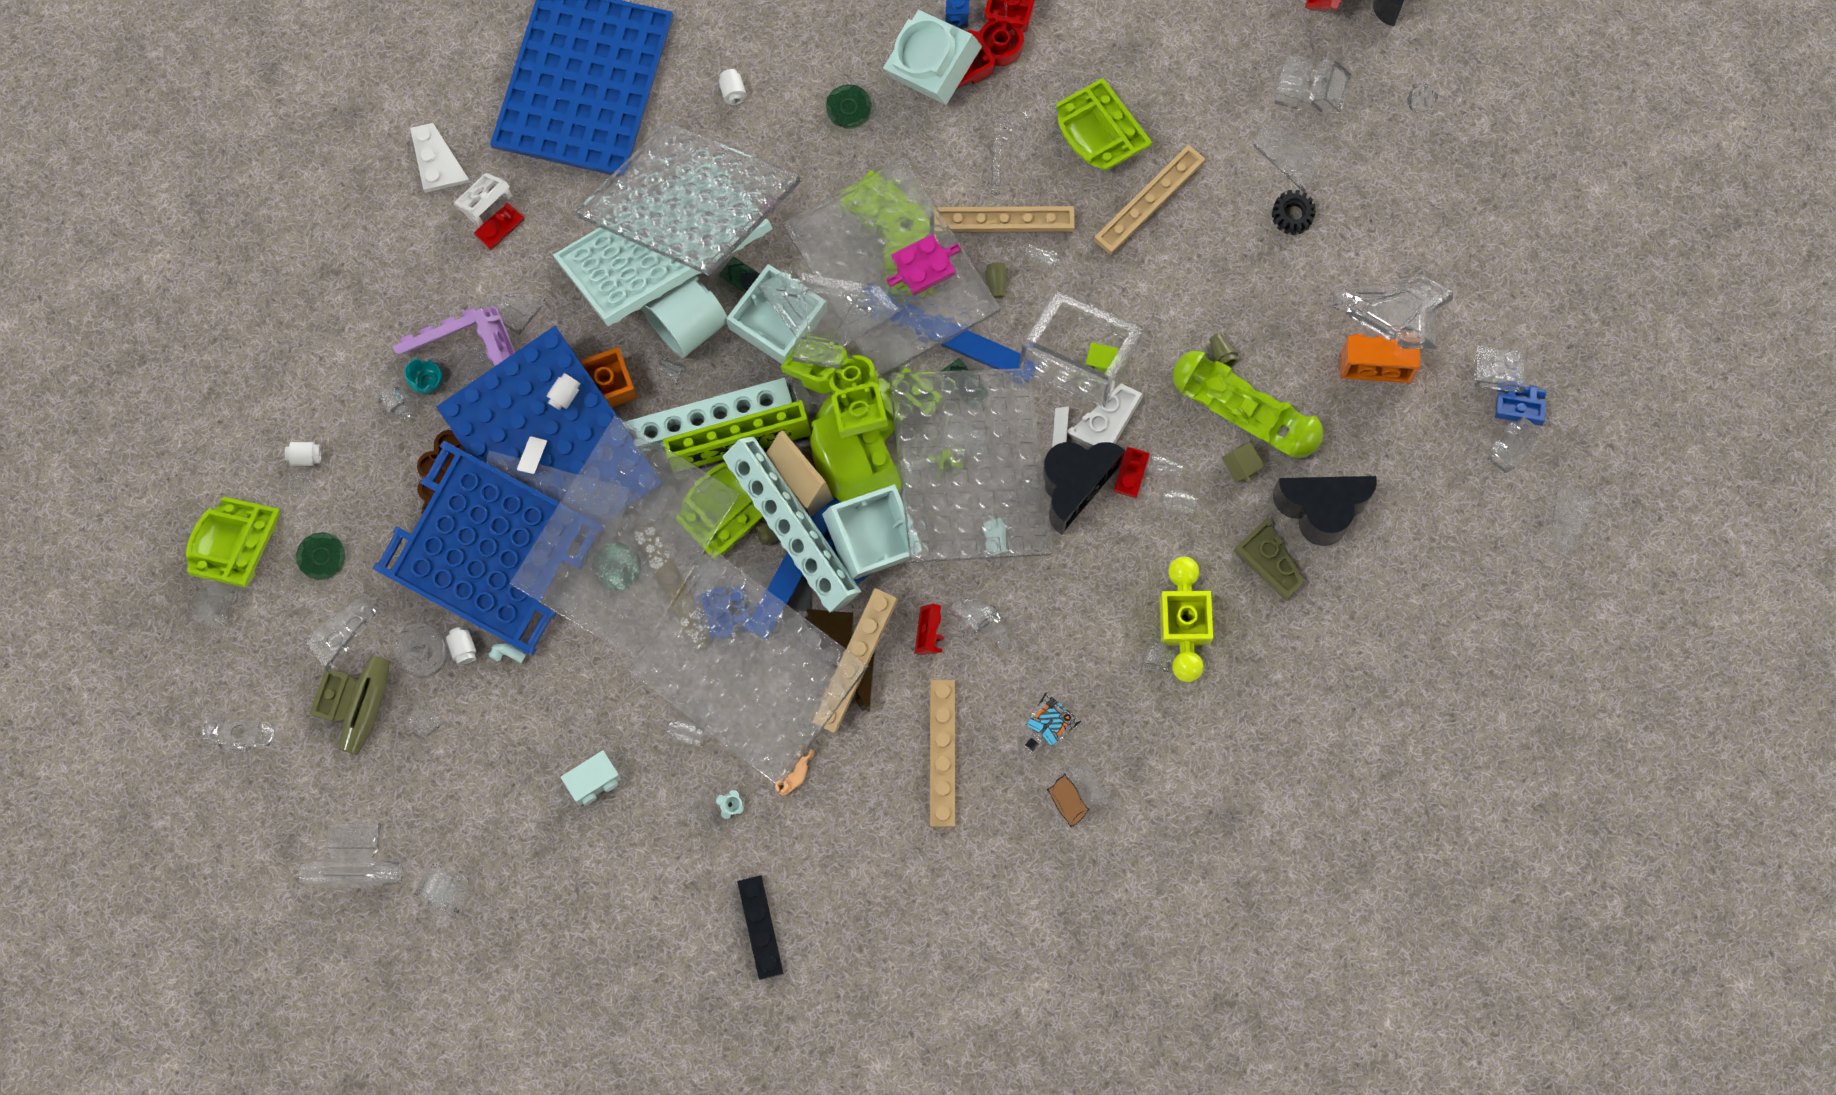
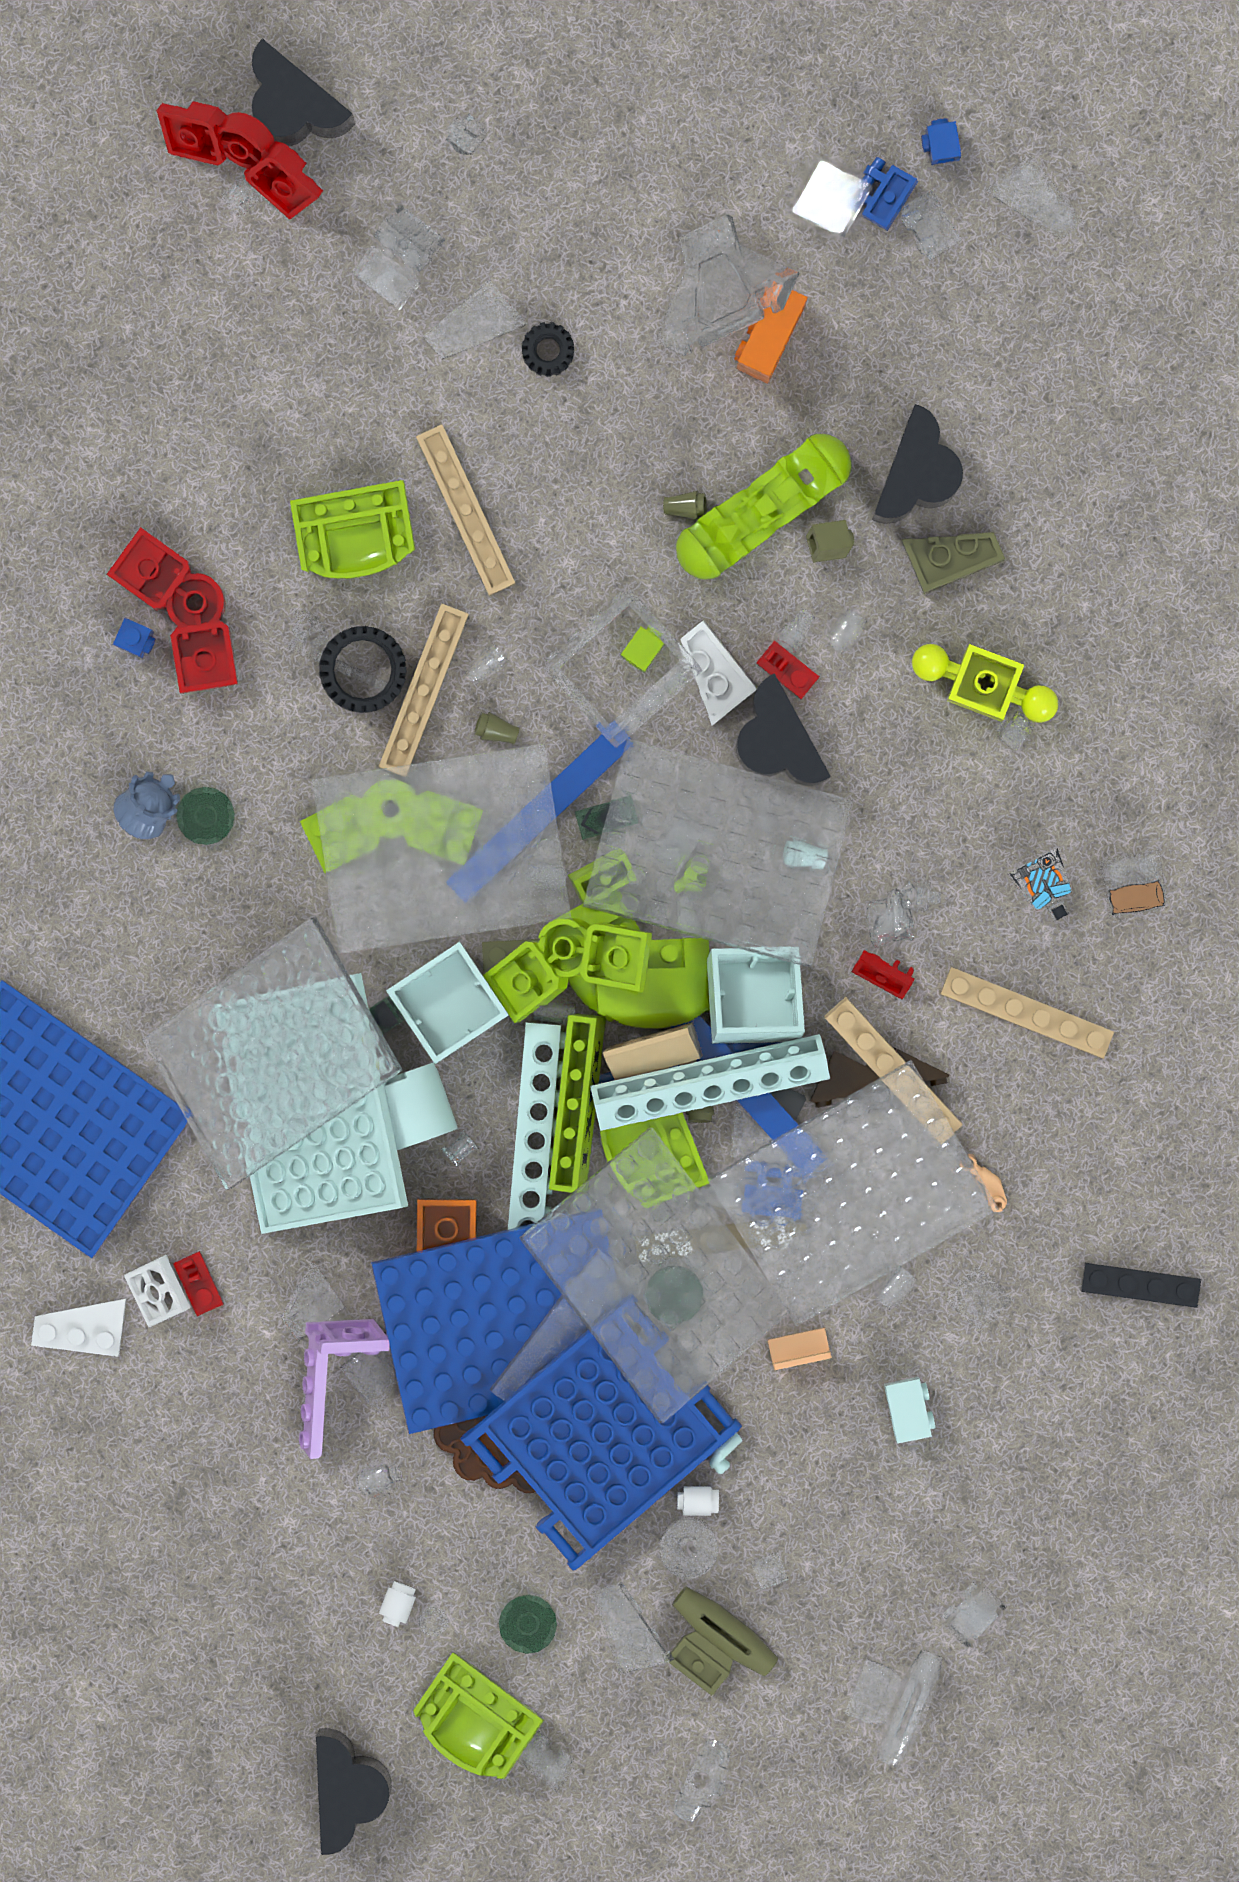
camera: 70 degrees left, 15 degrees up
teal hair [404,358,443,394] -> none
white sticker [517,437,547,474] -> none
white brick [546,373,581,410] -> none
light aqua plate [716,790,744,819] -> none
white brick [719,69,746,105] -> none
clear plate [758,270,899,369] -> none
light aqua container [883,10,982,105] -> none
dark pink plate [886,234,961,296] -> none
white sticker [1052,406,1069,447] -> none
none -> sand blue hair [113,771,180,839]
none -> black brick [316,1728,392,1855]
none -> black tyre [319,626,407,713]
none -> light nougat panel [767,1327,832,1370]
none -> blue brick [921,118,961,165]

